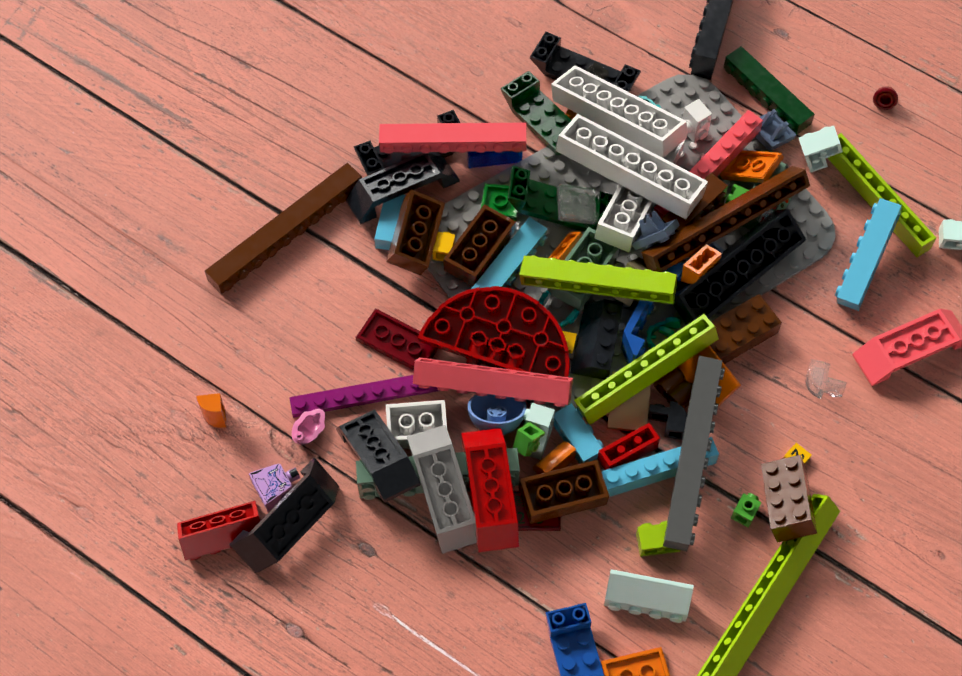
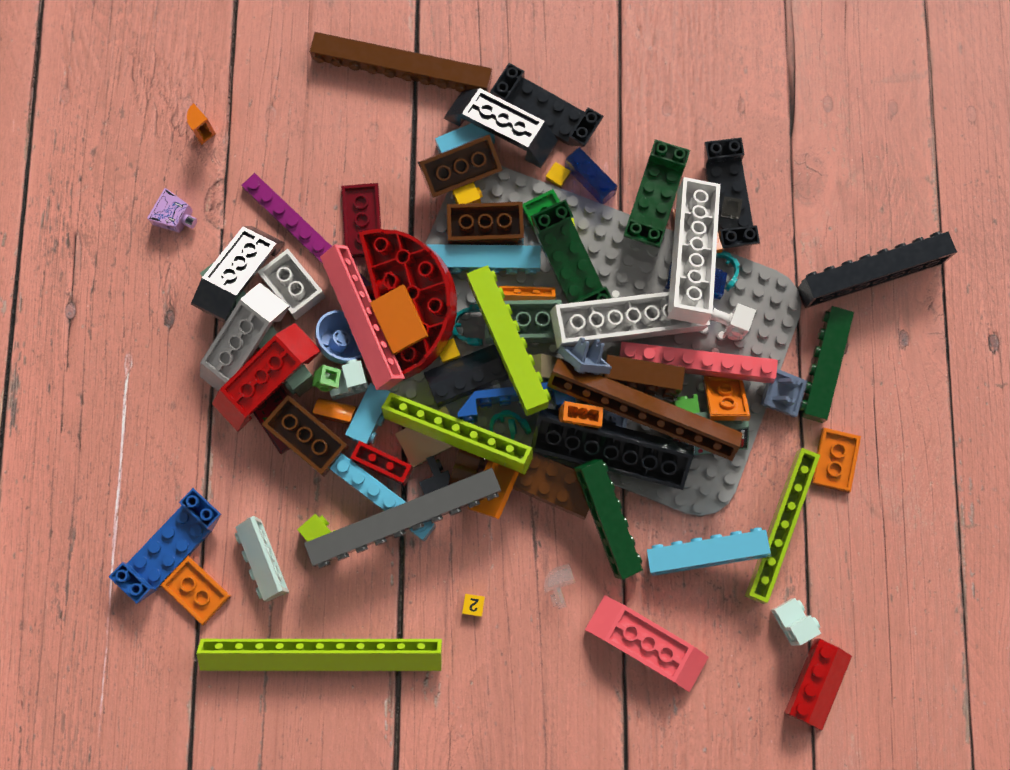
camera: 55 degrees right, 15 degrees up
red slope [177,501,261,561] -> none
black slope [229,458,340,573] -> none
bright pink arm [291,409,325,445] -> none
coral brick [379,122,527,154] -> none
white brick [556,114,708,219] -> none
clear plate [557,184,597,224] -> none
bright green brick [731,493,762,528] -> none
brick [761,455,817,543] -> none
light aqua brick [799,125,843,173] -> none
dark red brick [873,86,898,110] -> none
none -> orange tile [370,284,429,355]
none -> yellow tile [545,162,571,188]
none -> dark green brick [574,459,643,580]
none -> orange tile [811,427,861,493]

